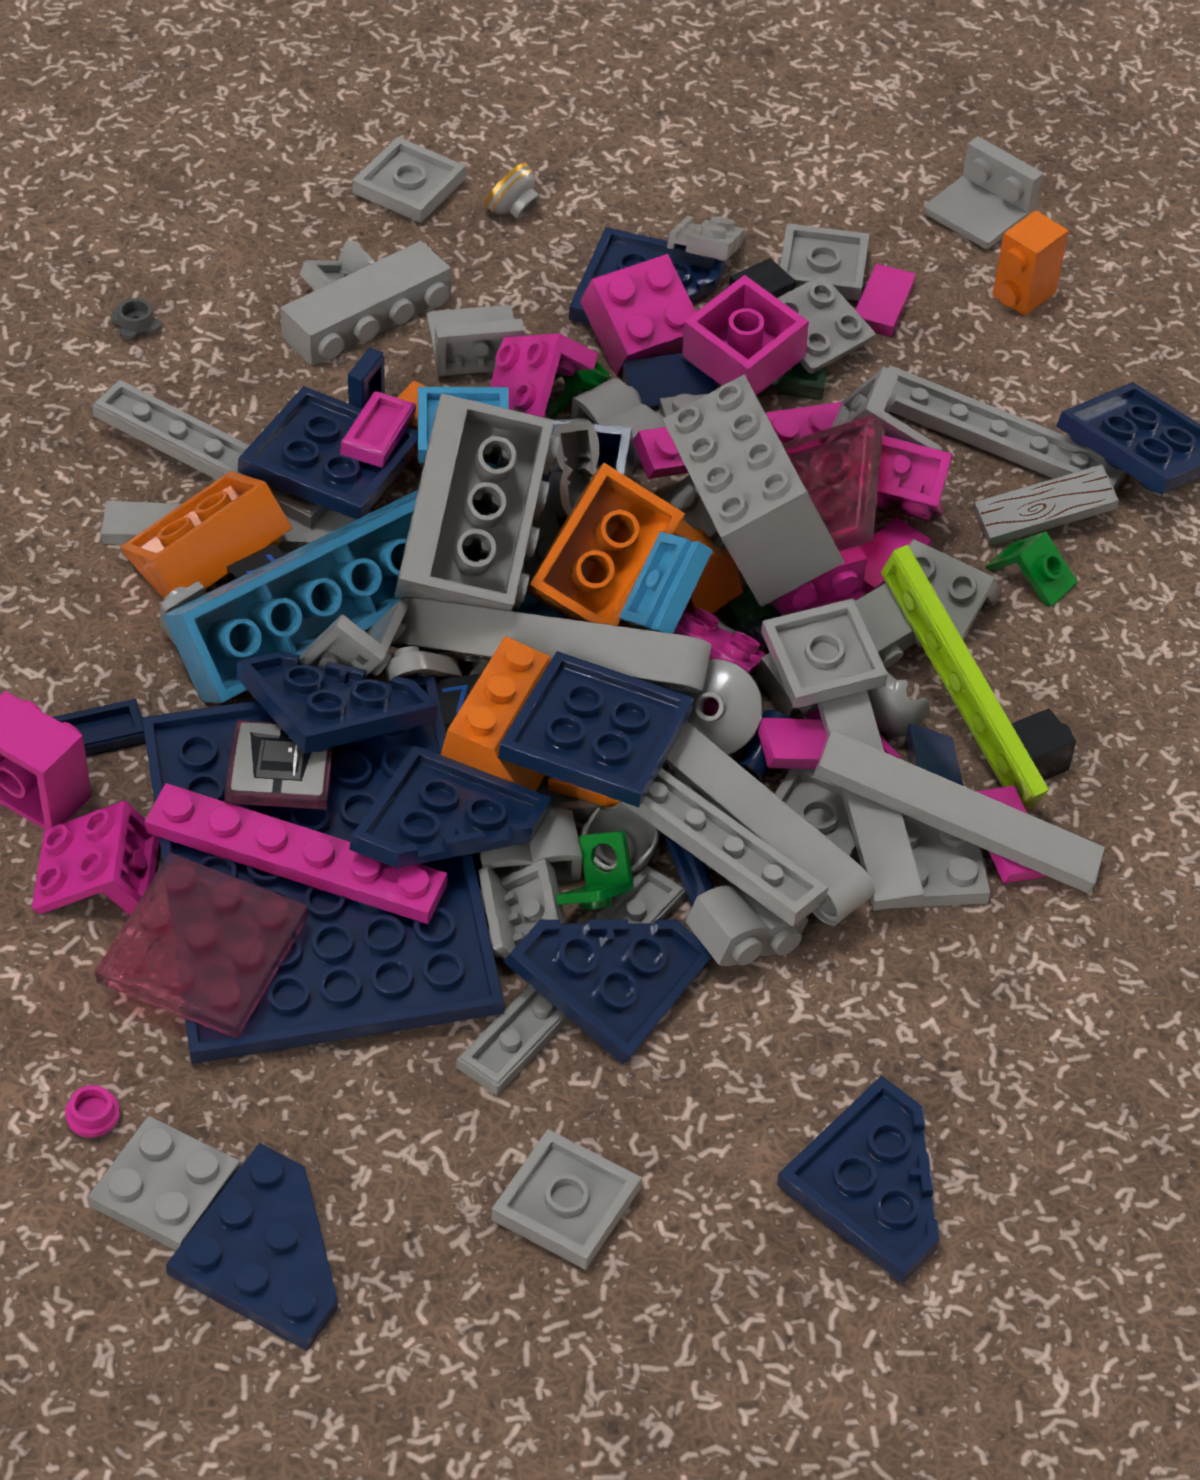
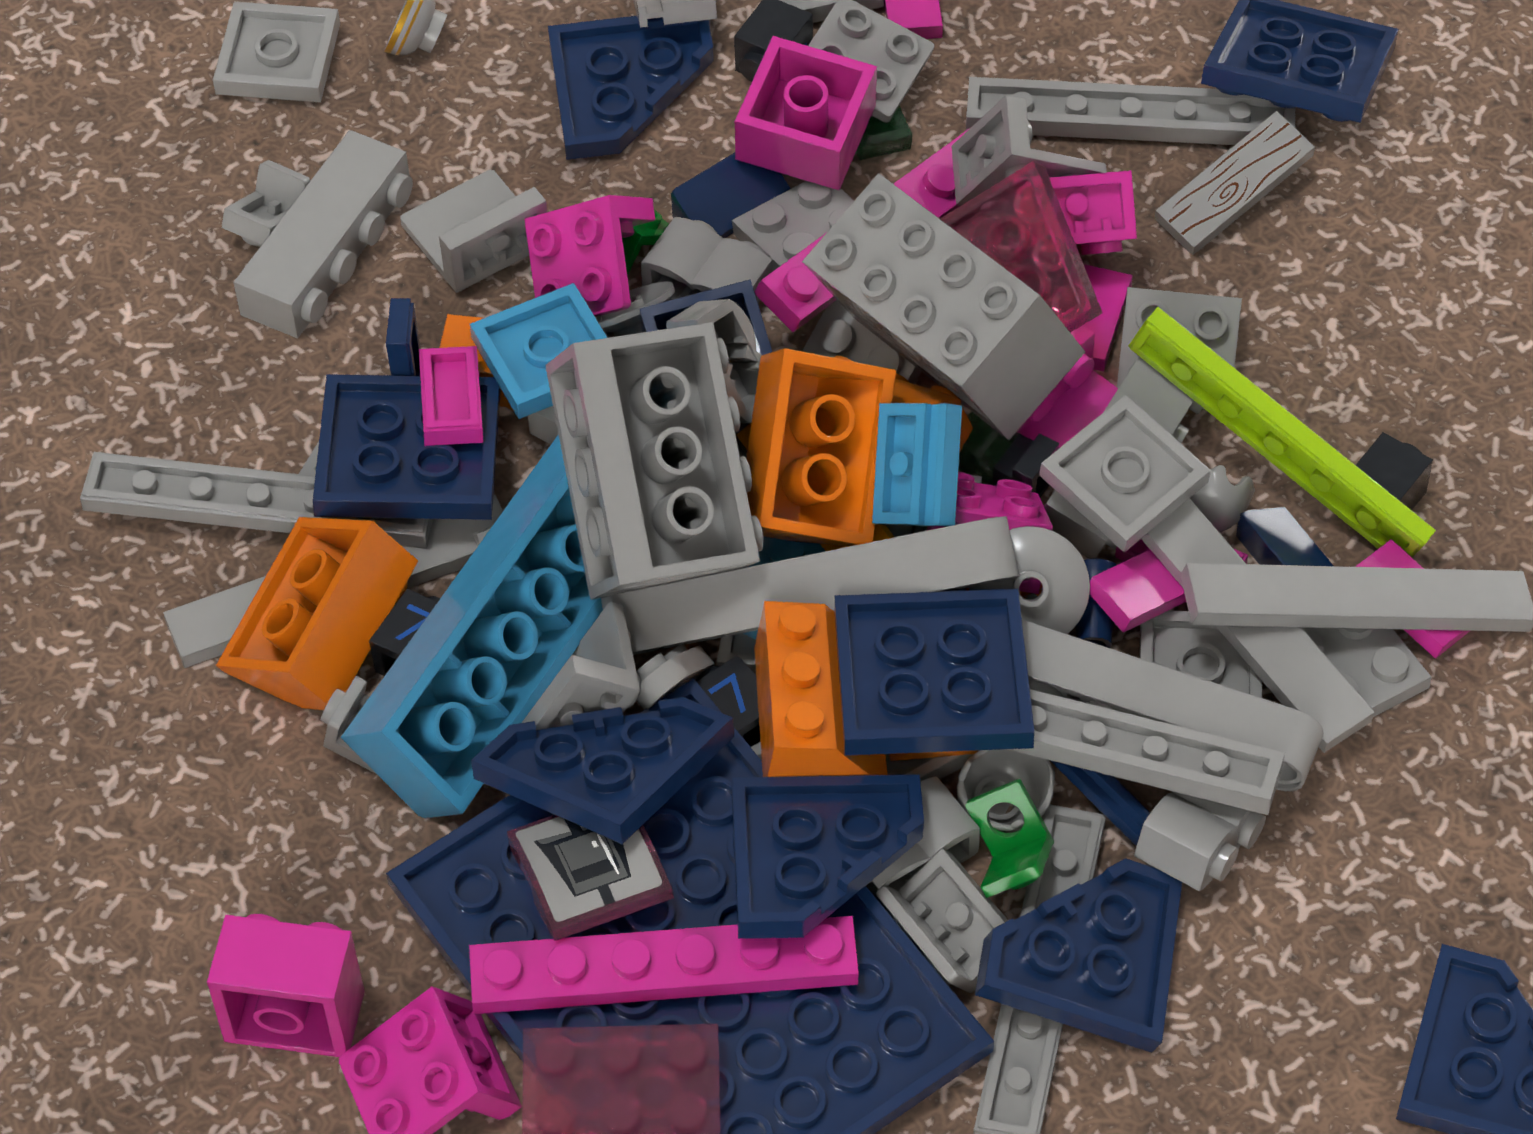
camera: 20 degrees left, 5 degrees up
dark blue tile [52,699,146,757] -> none
dark grey plate [111,298,161,339] -> none
dark pink brick [580,254,696,375] -> none
green bracket [986,531,1077,607] -> none

